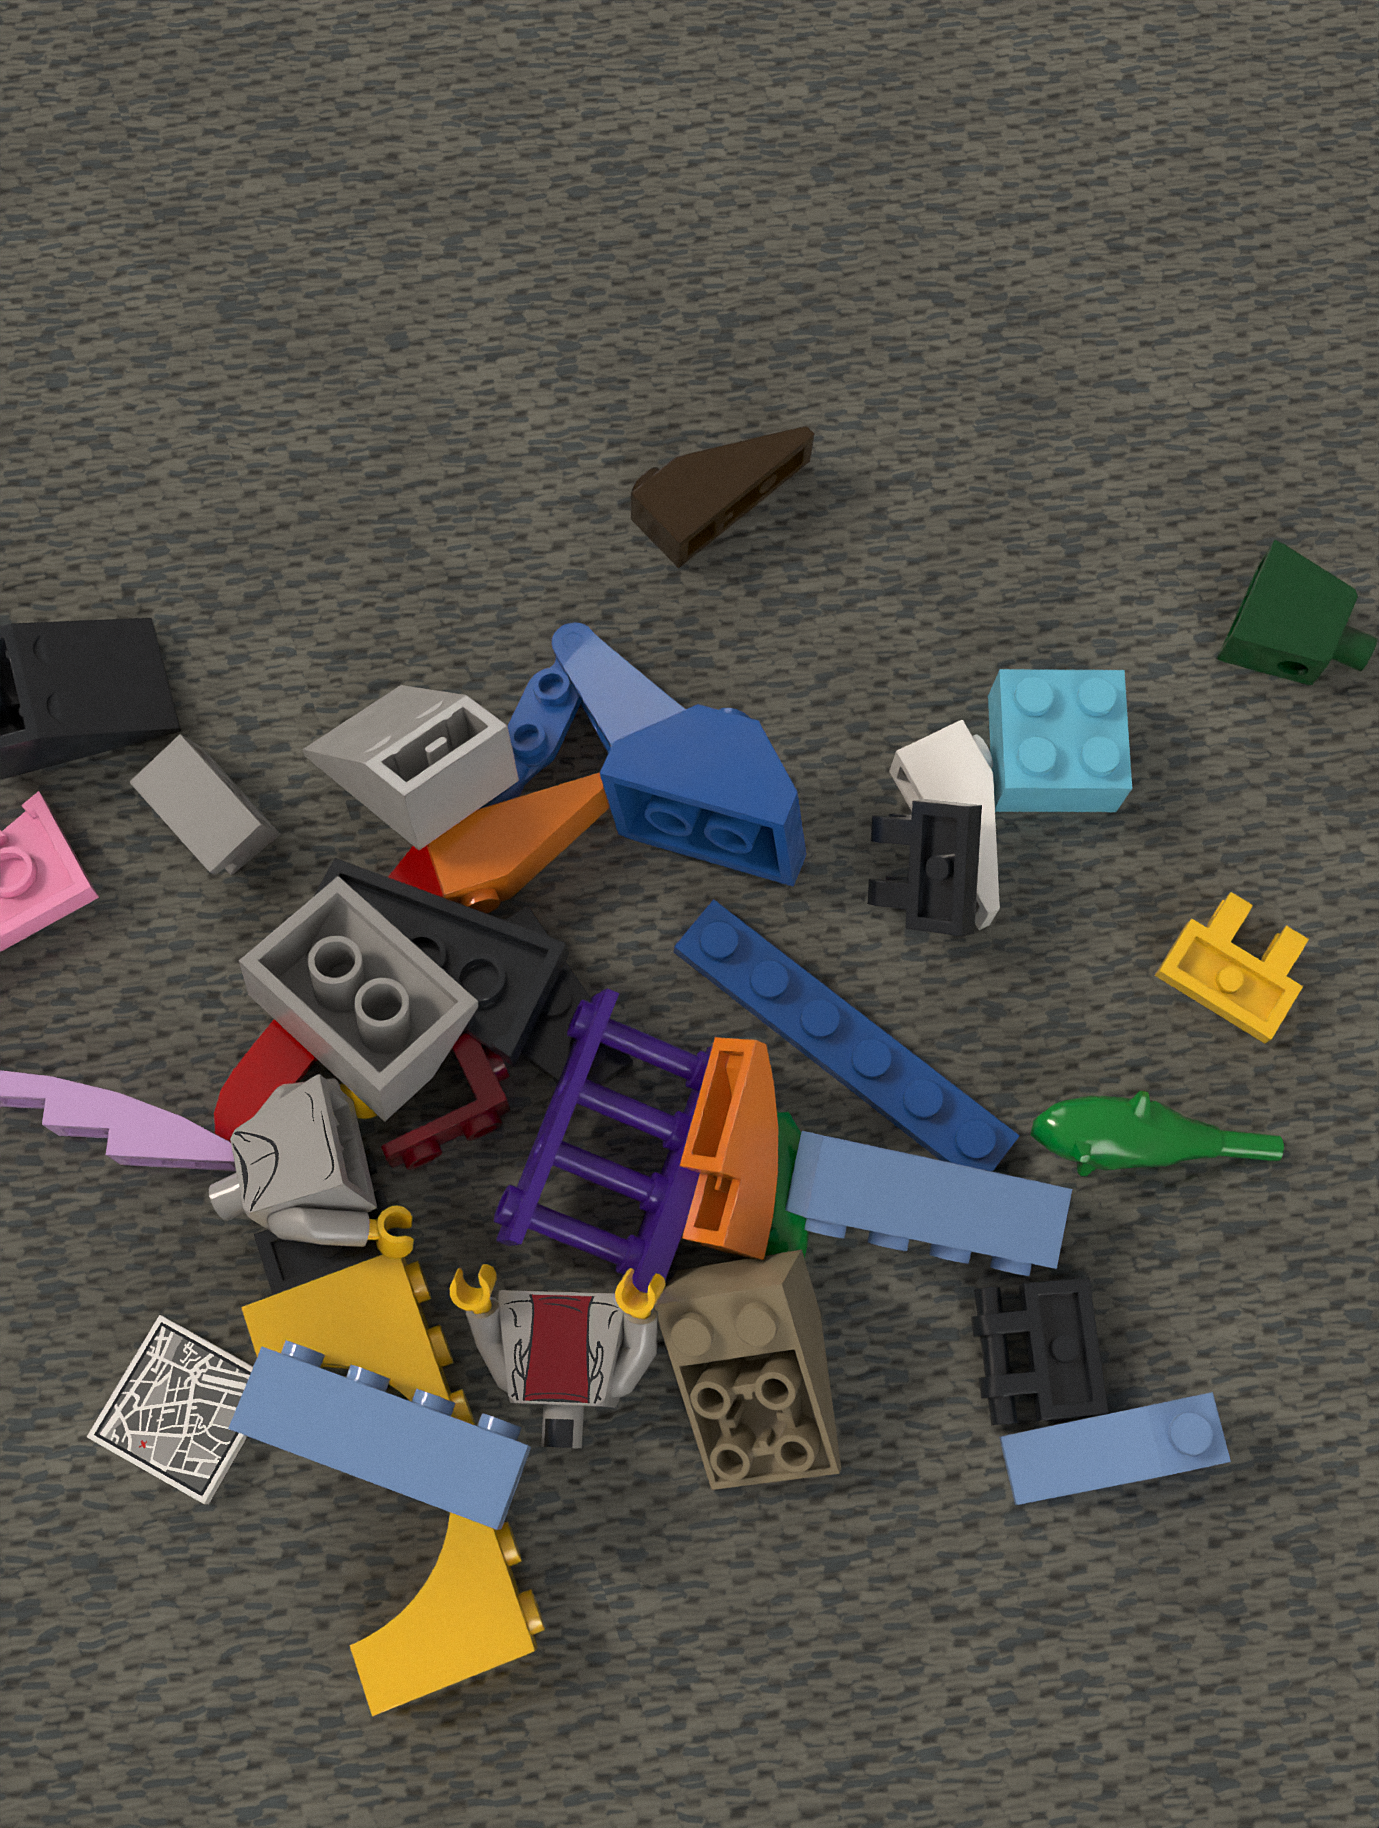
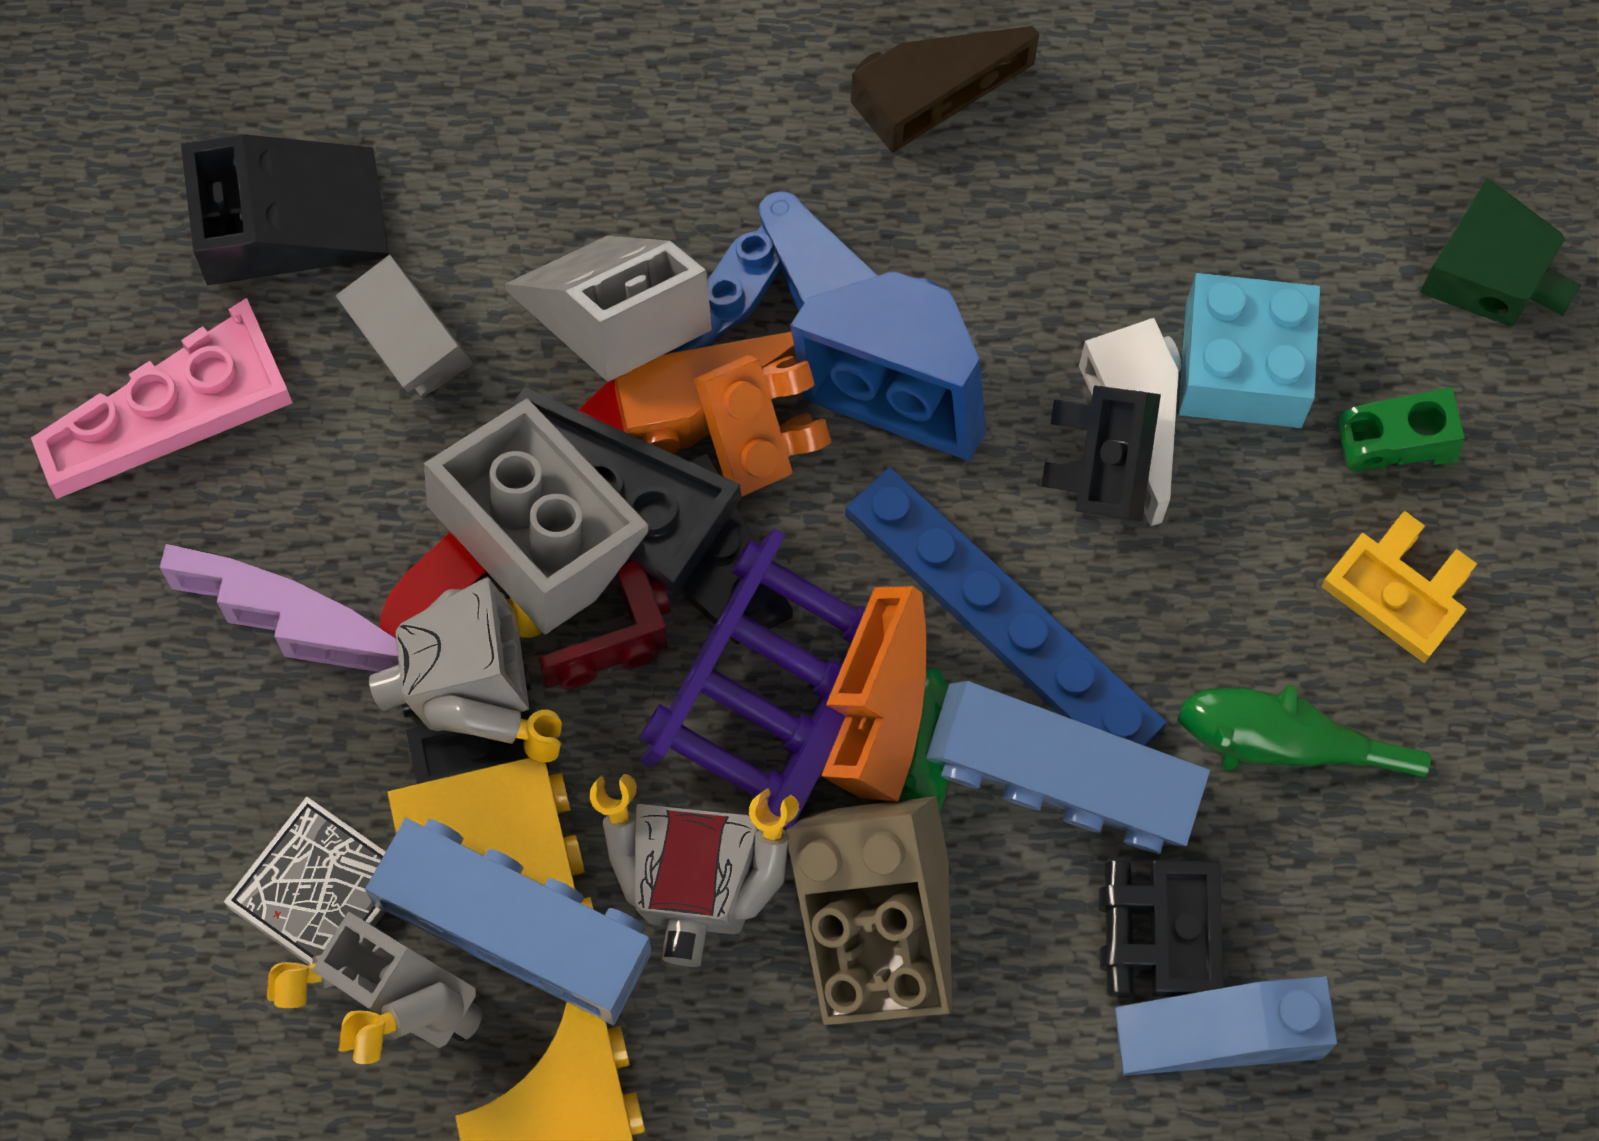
camera: 10 degrees right, 5 degrees down
none -> light grey torso [267,911,482,1064]
none -> orange plate [693,355,832,497]
none -> green leg [1337,387,1465,472]

